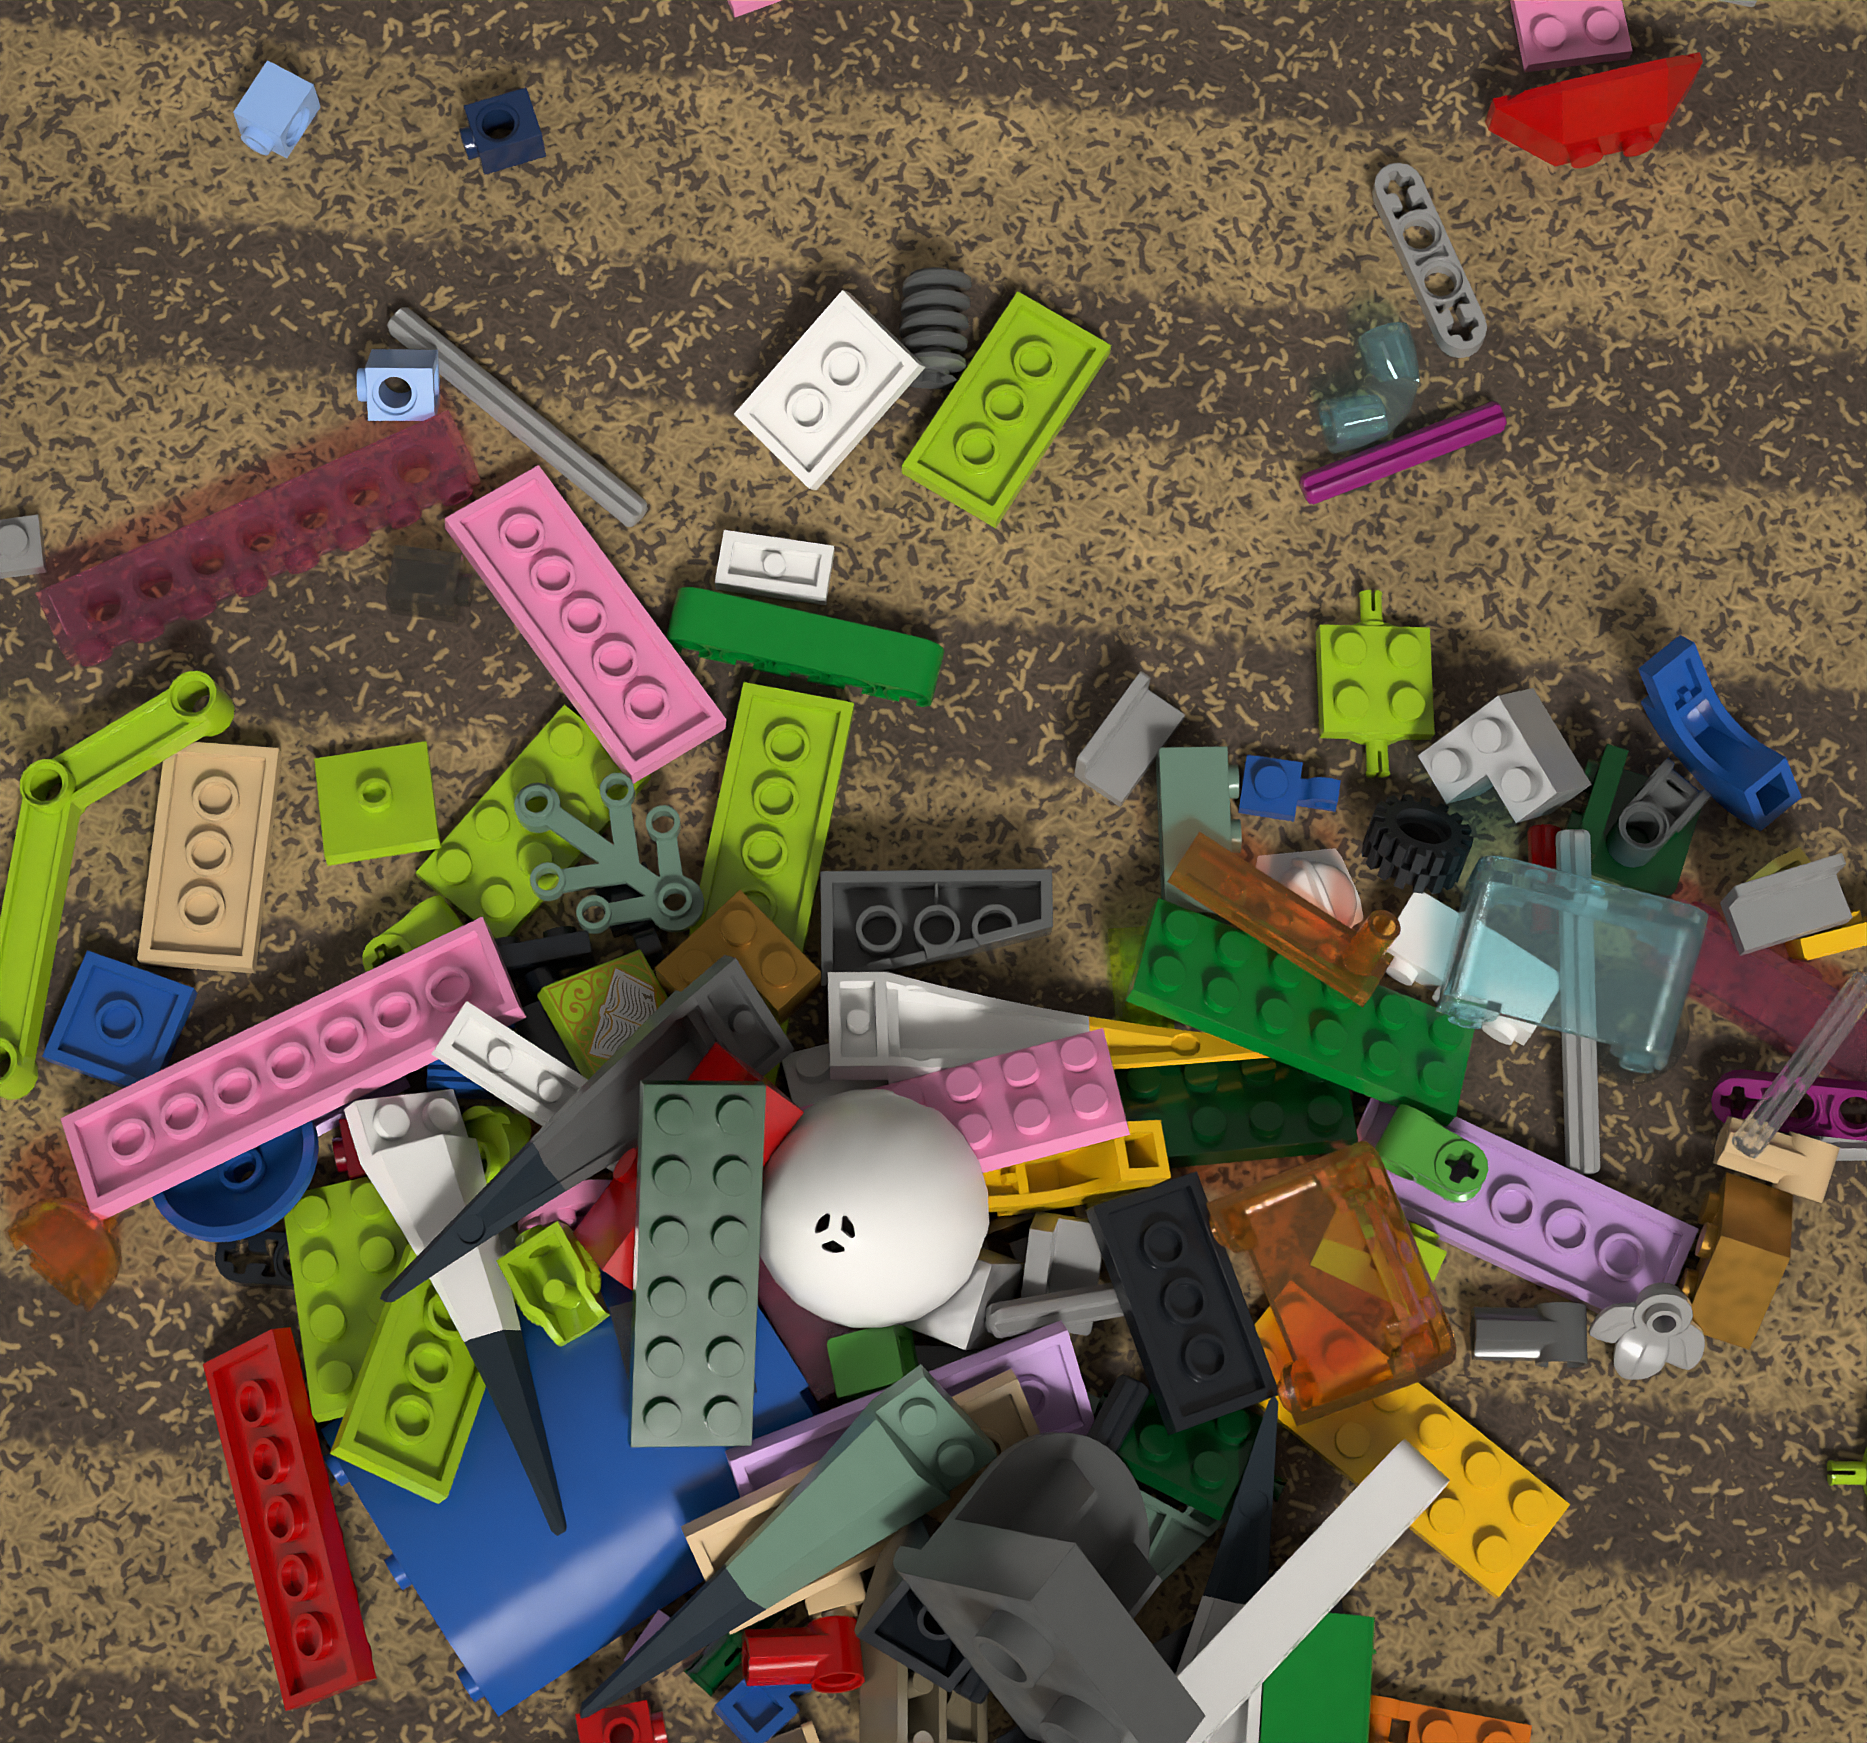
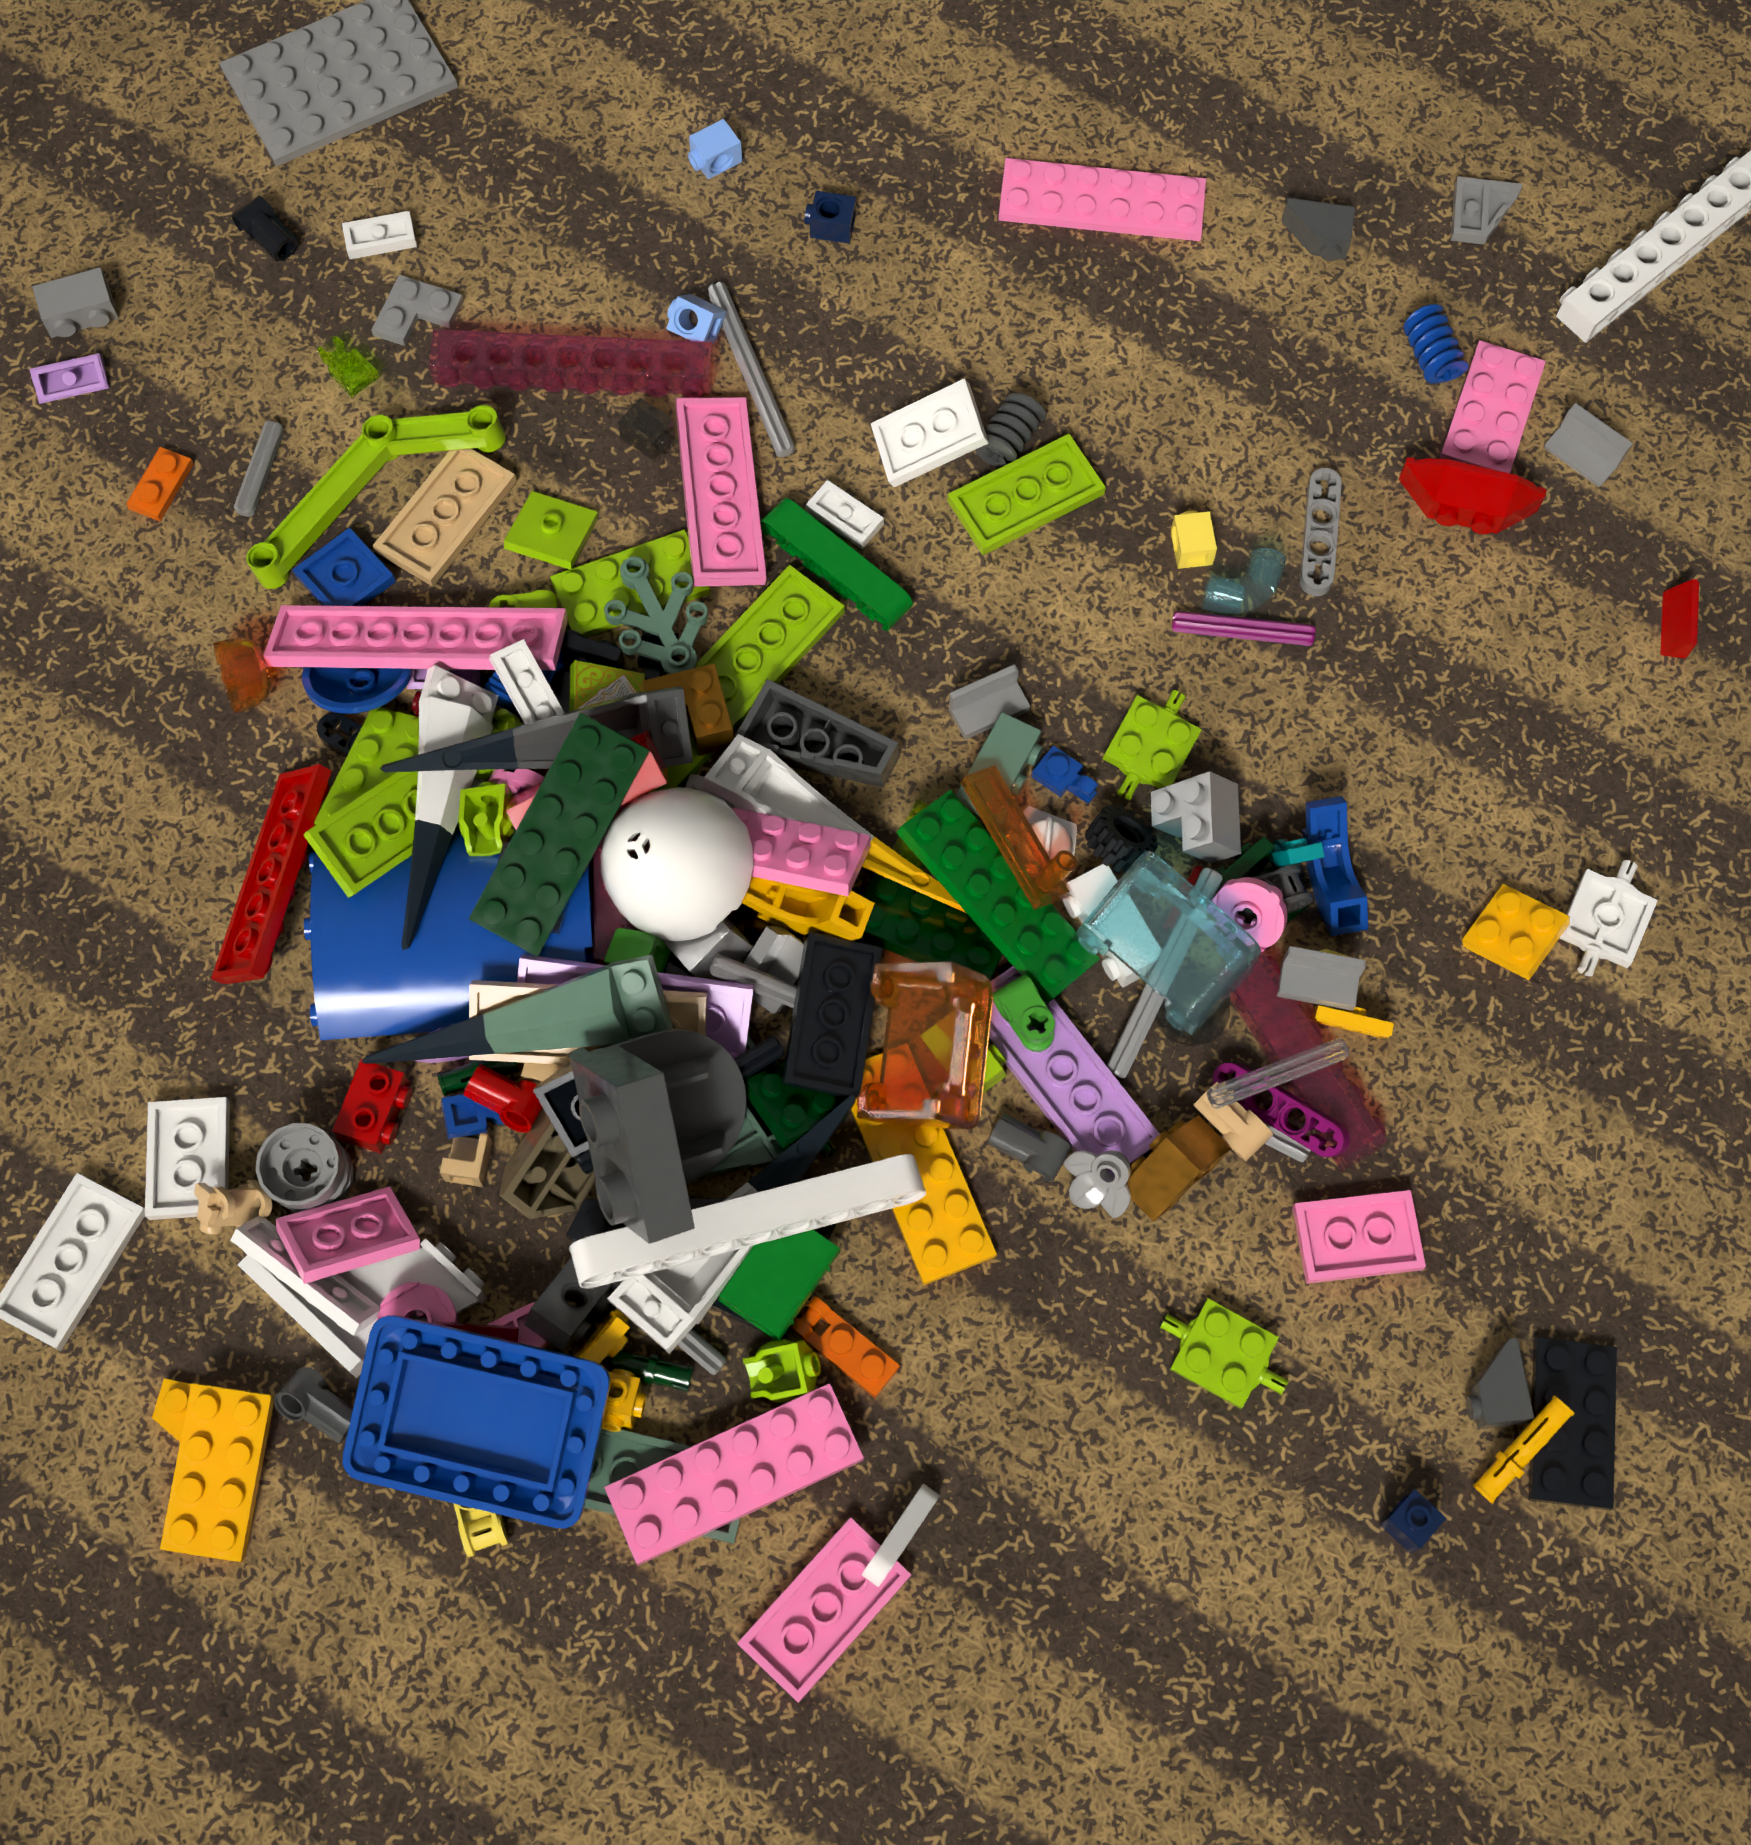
camera: 30 degrees right, 5 degrees down
none -> light yellow brick [1171,510,1217,569]
none -> bright pink plate [1208,877,1287,955]
none -> teal plate [1269,838,1325,868]

